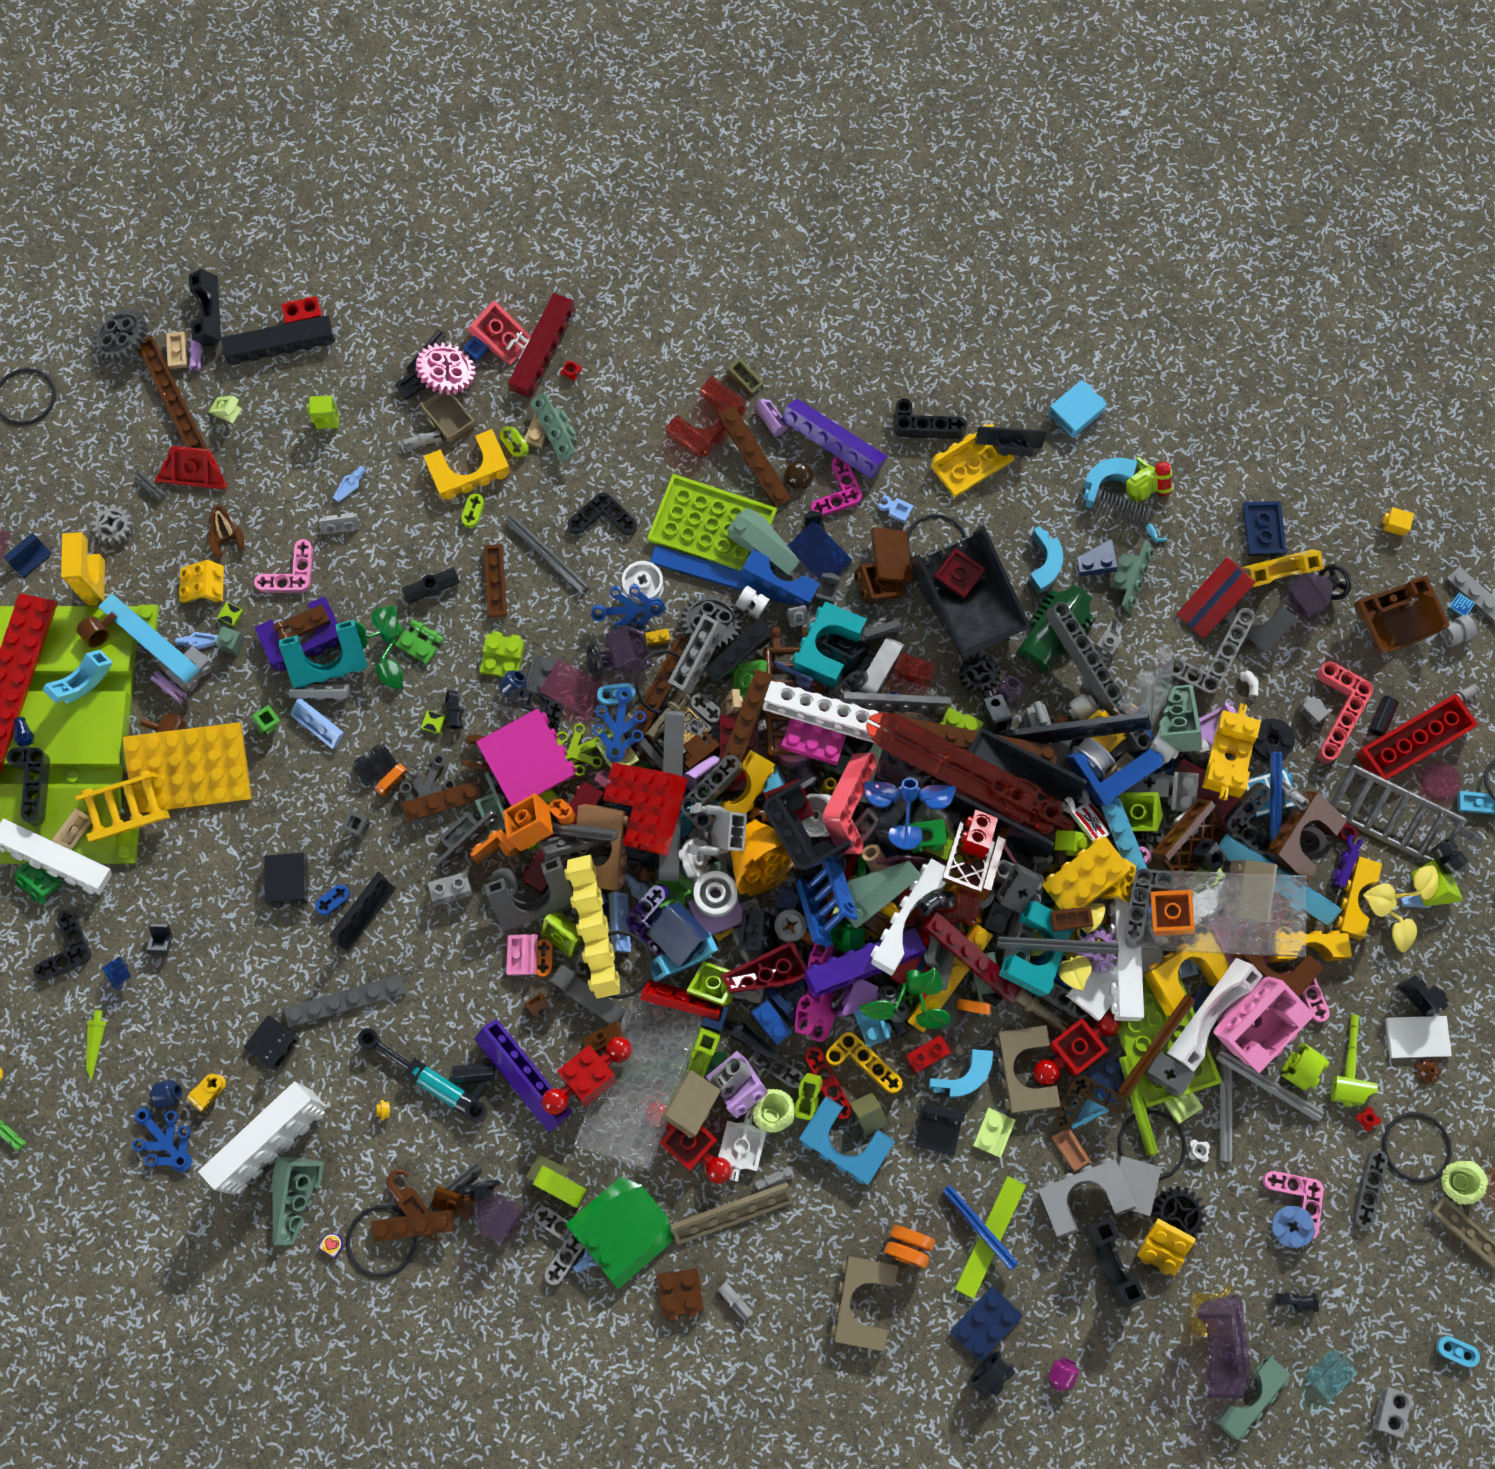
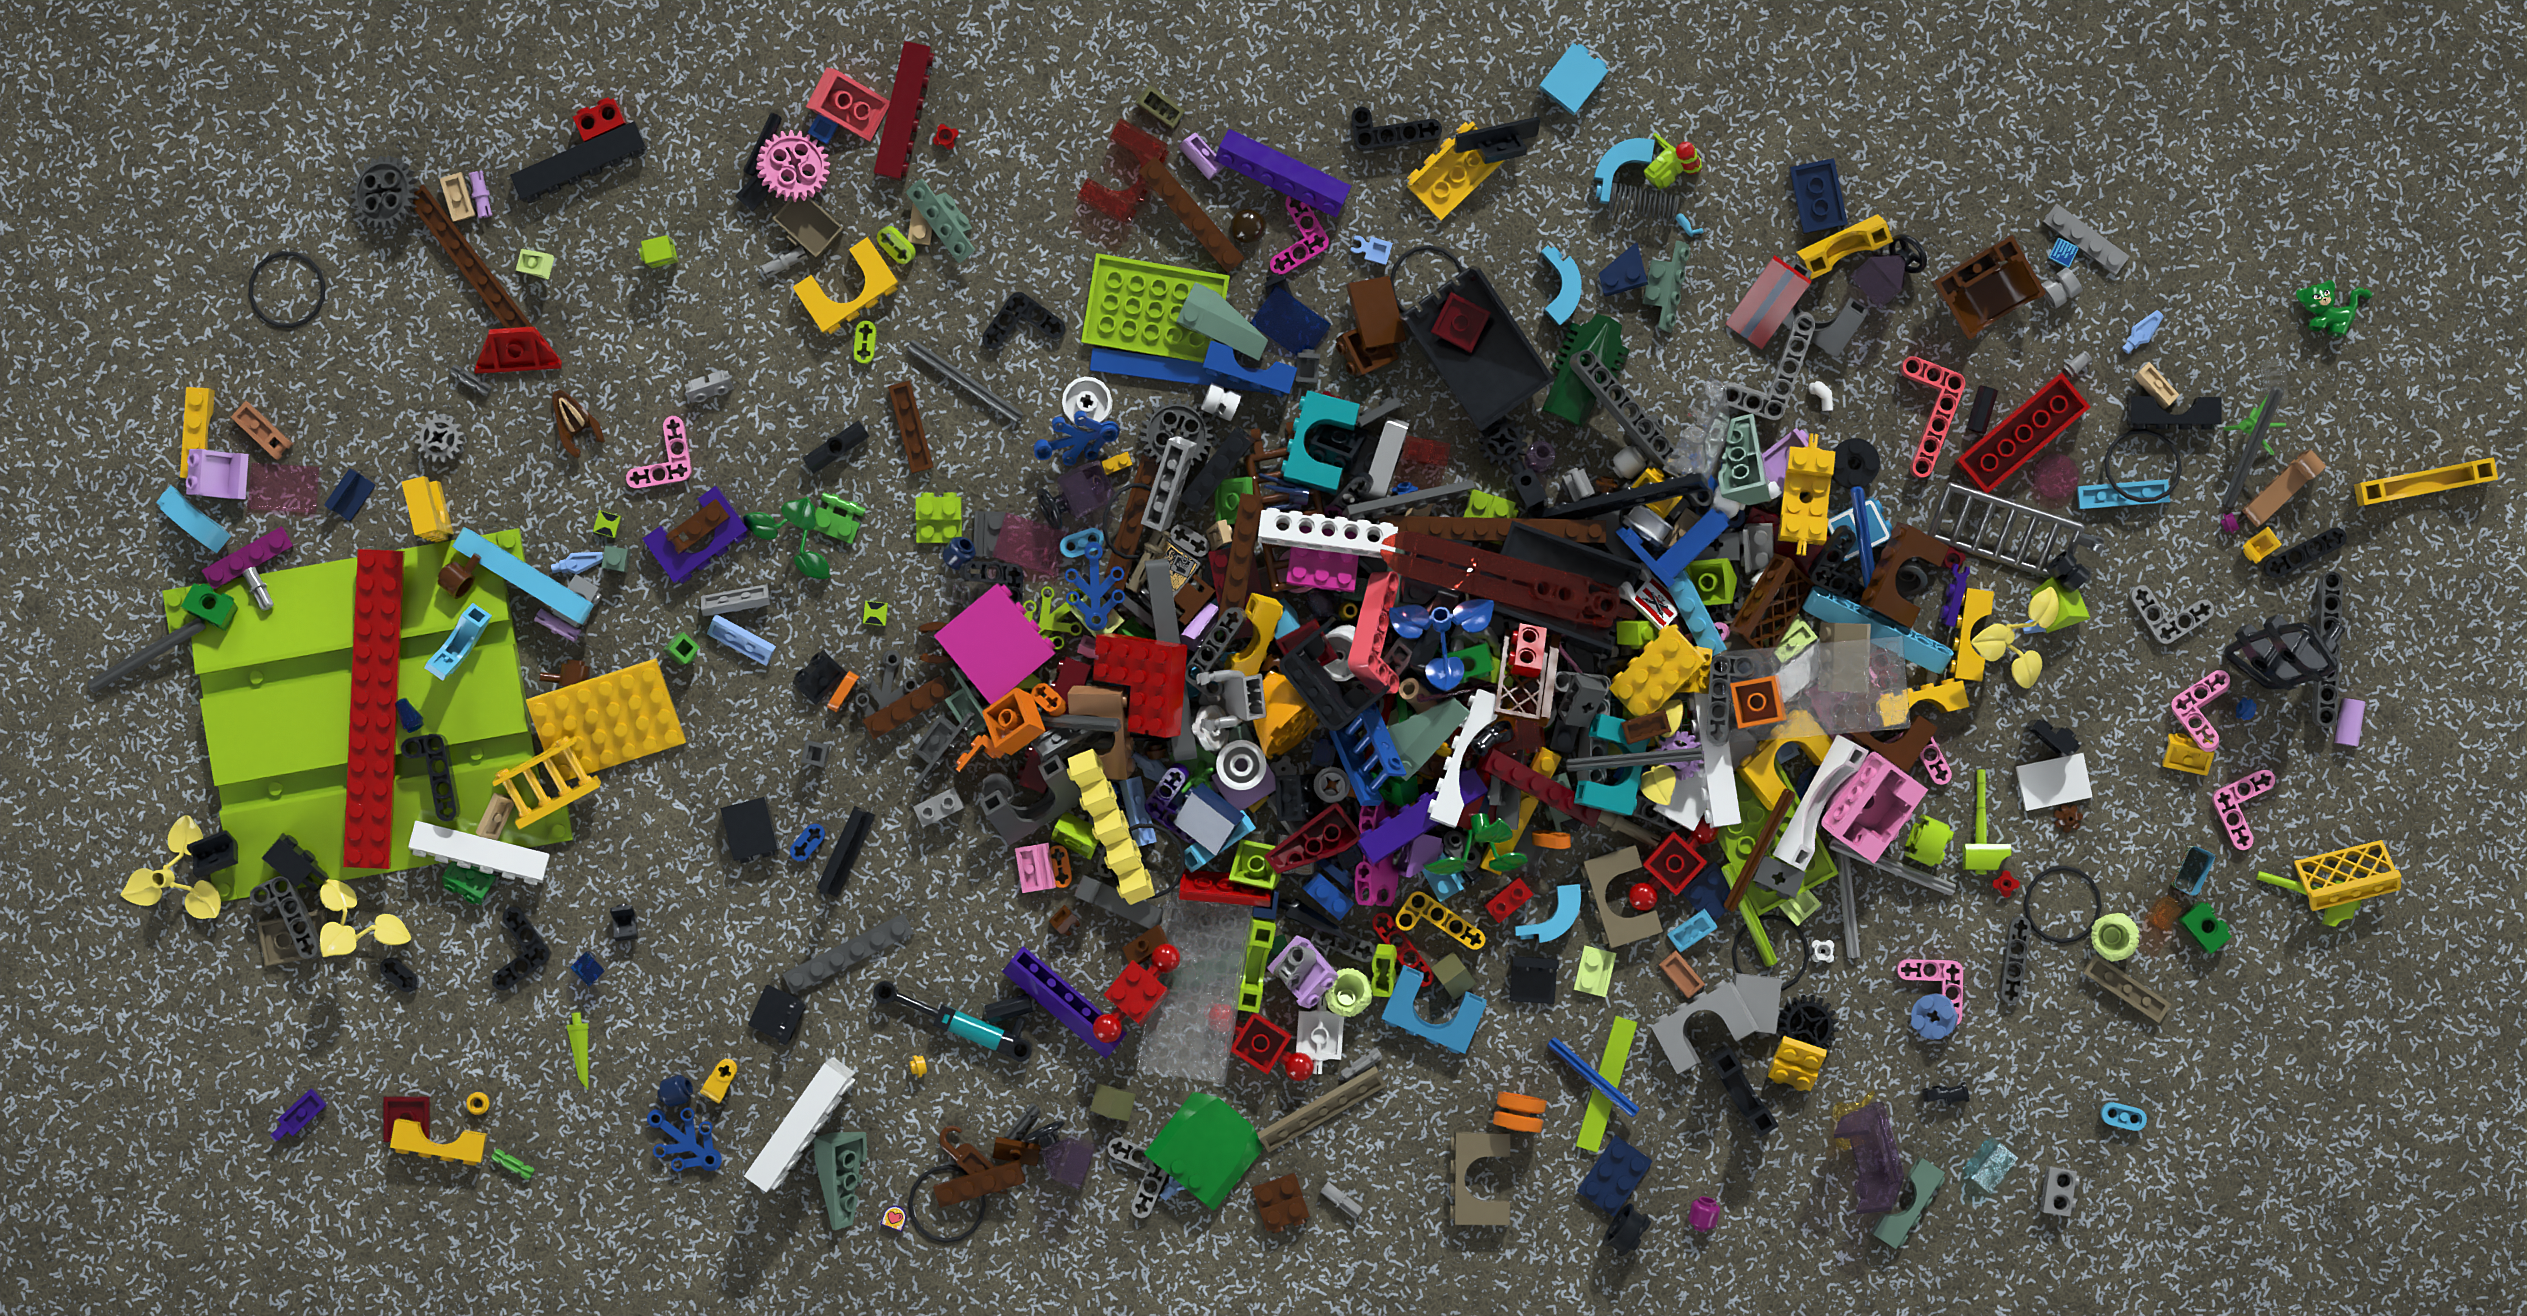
camera: 10 degrees left, 15 degrees up
yellow bracket [179,560,224,603] -> none
black arch [189,269,221,347] -> none
teal arch [279,620,368,688] -> none
light blue piece [333,466,366,502] -> none
black connector [445,690,464,729] -> none
white piece [506,332,530,359] -> none
lime beam [533,1165,587,1208] -> none
dark tan container [661,1070,721,1138] -> none
light grey bracket [785,605,809,627] -> none
dark brown beam [1054,1075,1129,1131] -> none
light grey brick [1095,630,1122,661] -> none
black brick [1191,839,1227,872] -> none
light grey axle [1282,780,1309,810] -> none
light grey brick [1298,695,1332,727] -> none
yellow brick [1382,507,1414,536] -> none

